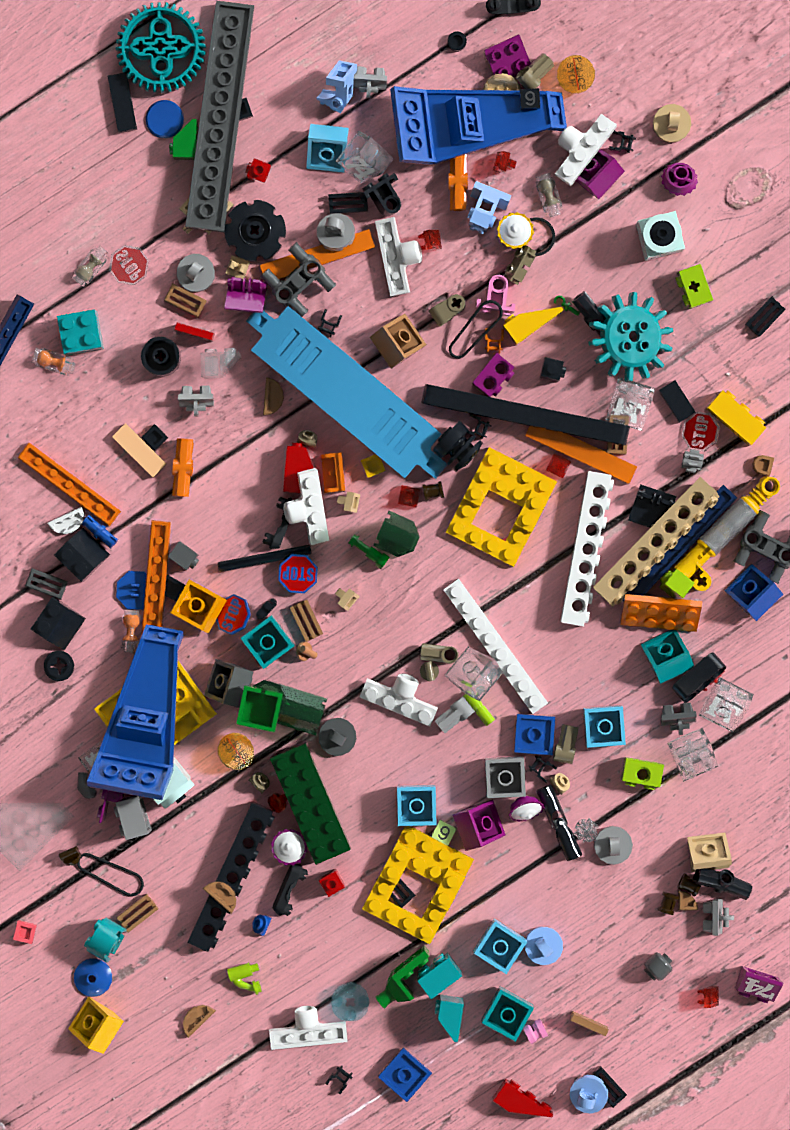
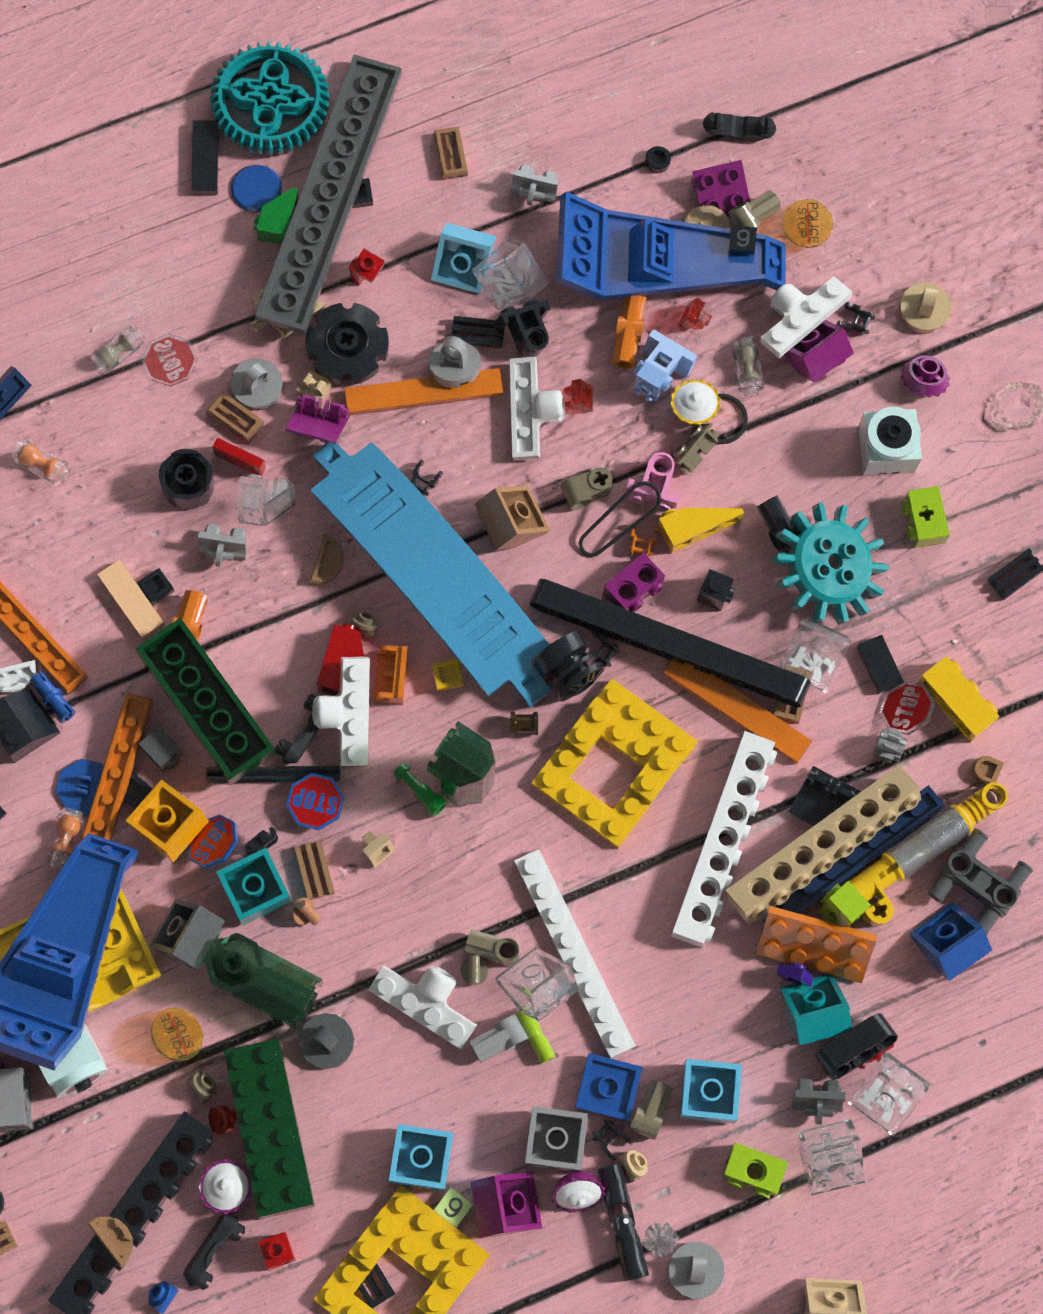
camera: 10 degrees right, 15 degrees down
teal brick [57,309,104,356] -> none
green piece [236,685,283,732] -> none
dark grey piece [260,242,336,317] -> none
light blue tile [317,60,357,114] -> none
tan tile [337,491,360,513] -> none
clear red tile [398,485,420,508] -> none
clear red tile [546,453,571,479] -> none
green hand [554,296,580,316] -> none
none -> dark green brick [135,617,275,785]
none -> medium nougat tile [434,126,468,180]
none -> dark purple plate [776,962,814,987]

